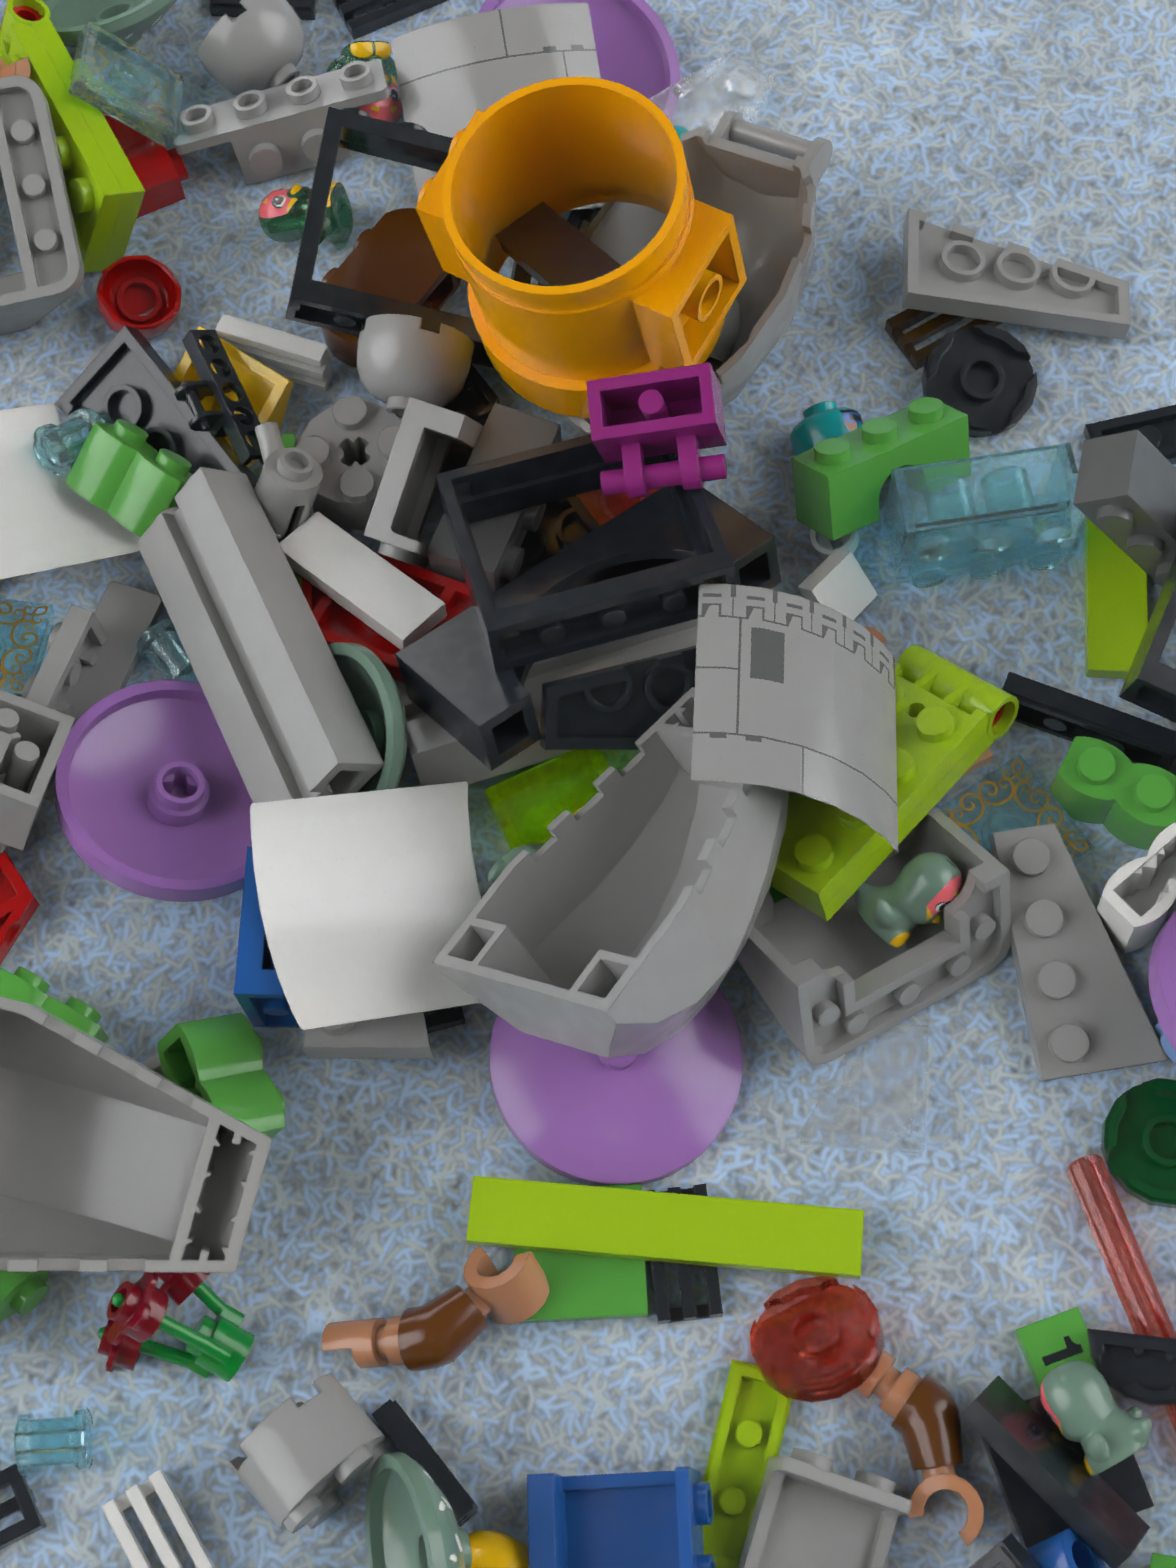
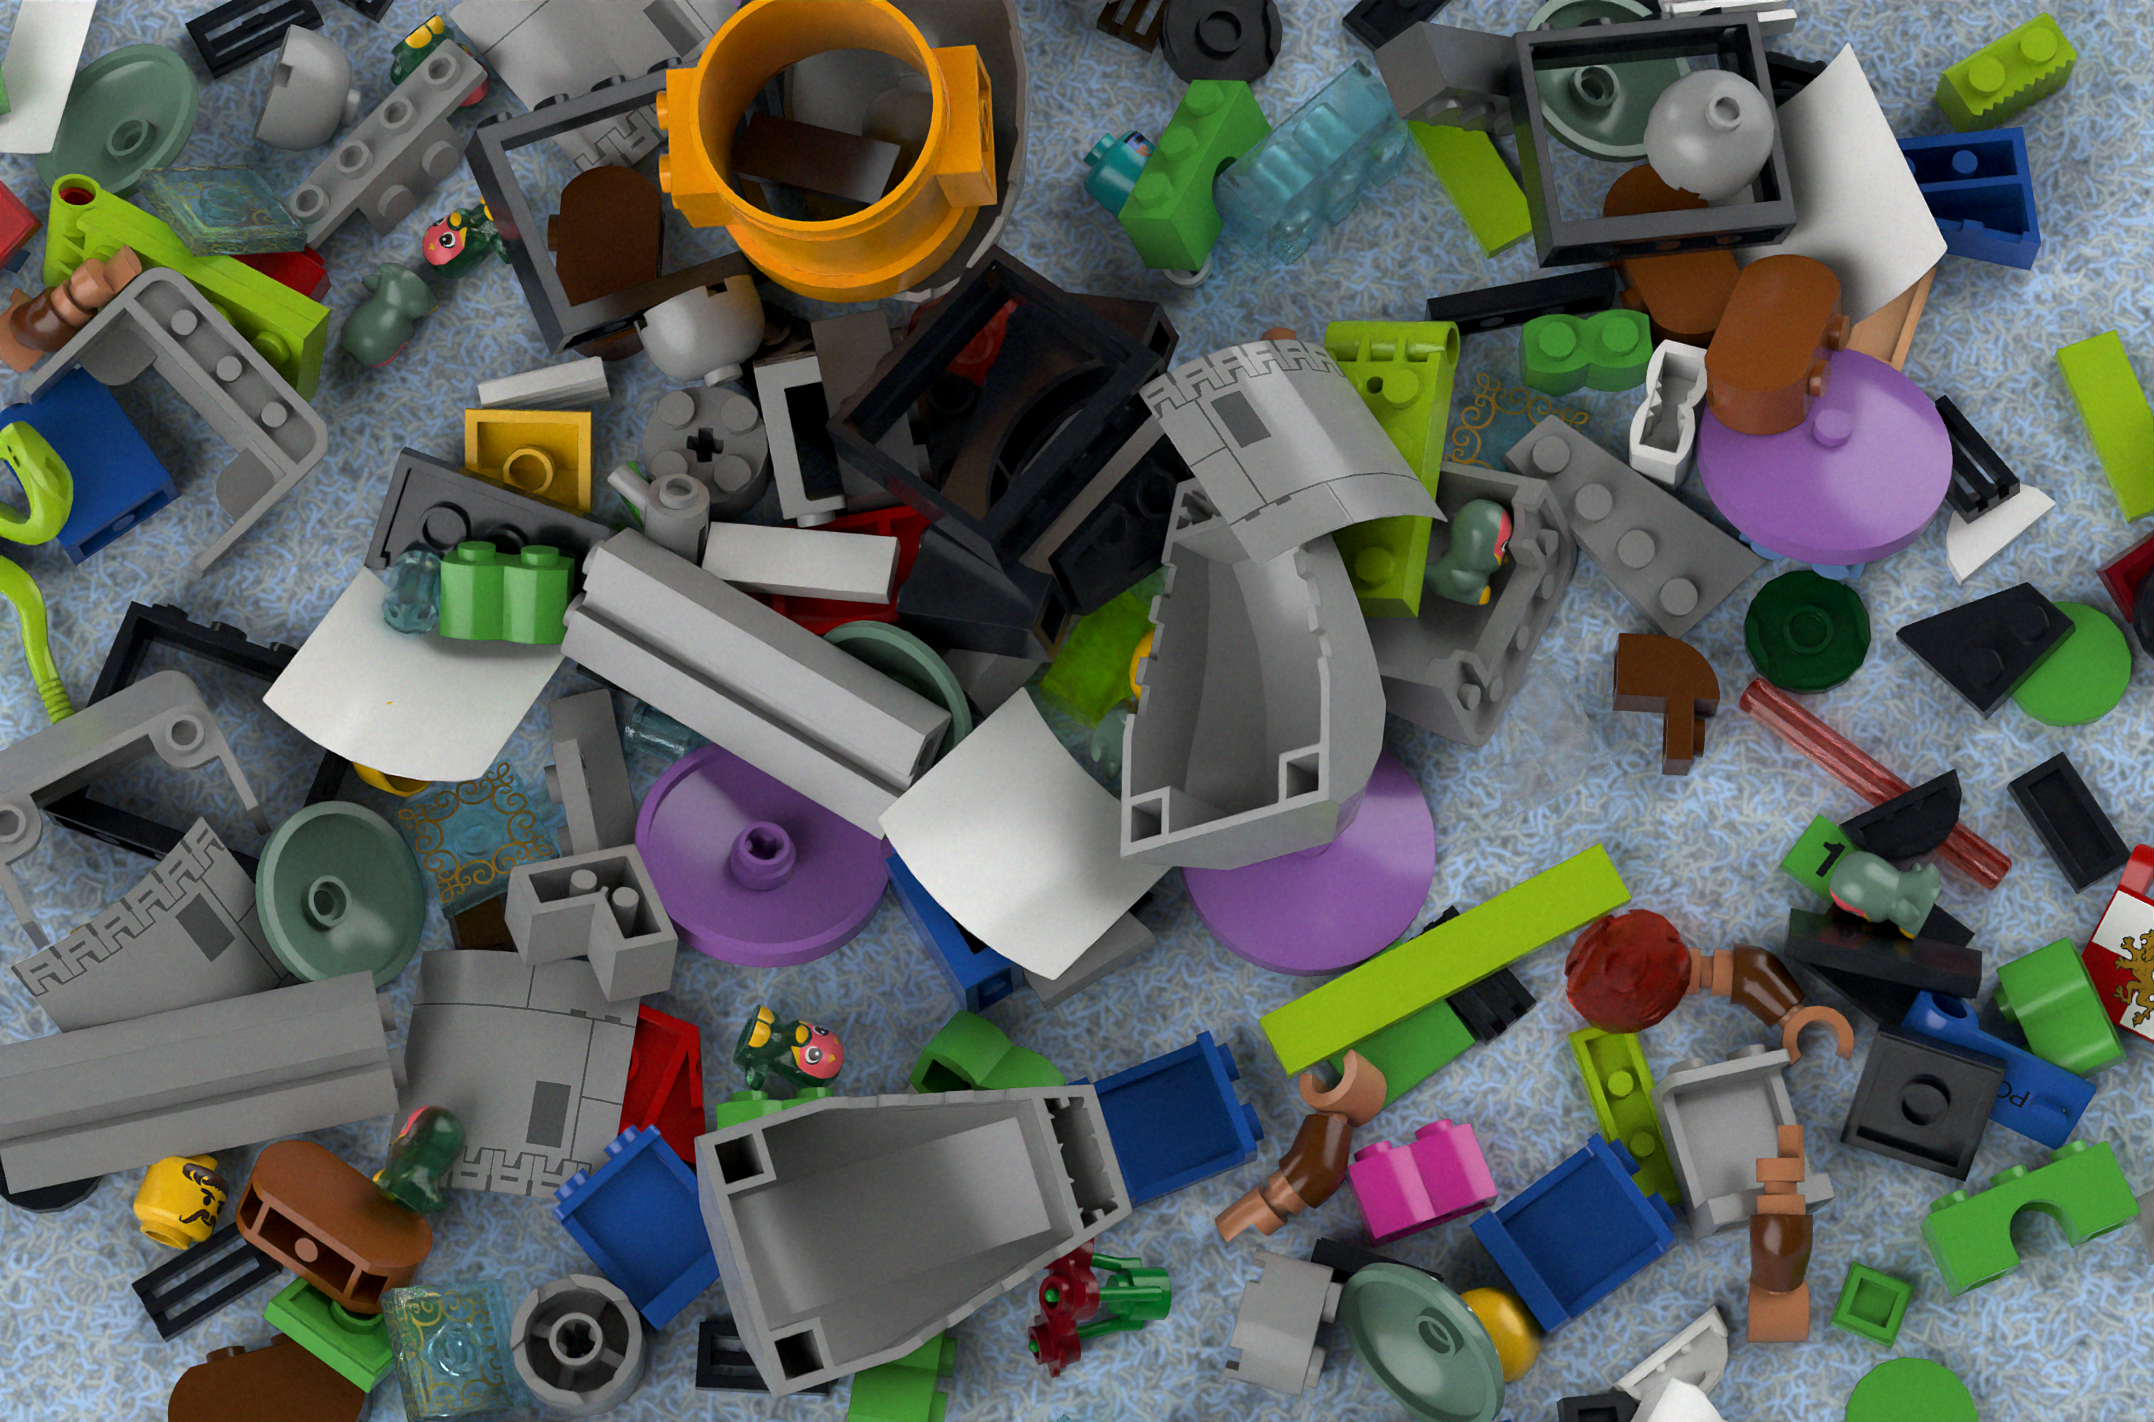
camera: 35 degrees left, 5 degrees up
red hair [96,255,182,340] -> none
black piece [174,330,264,465] -> none
magenta brick [586,362,728,499] -> none
white tile [798,548,878,620] -> none
none -> sand green animal [340,262,439,368]
none -> clear green animal [732,1004,845,1091]
none -> blue panel [1064,1030,1264,1209]
none -> dark pink brick [1345,1119,1498,1248]
none -> reddish brown brick [1612,633,1720,776]

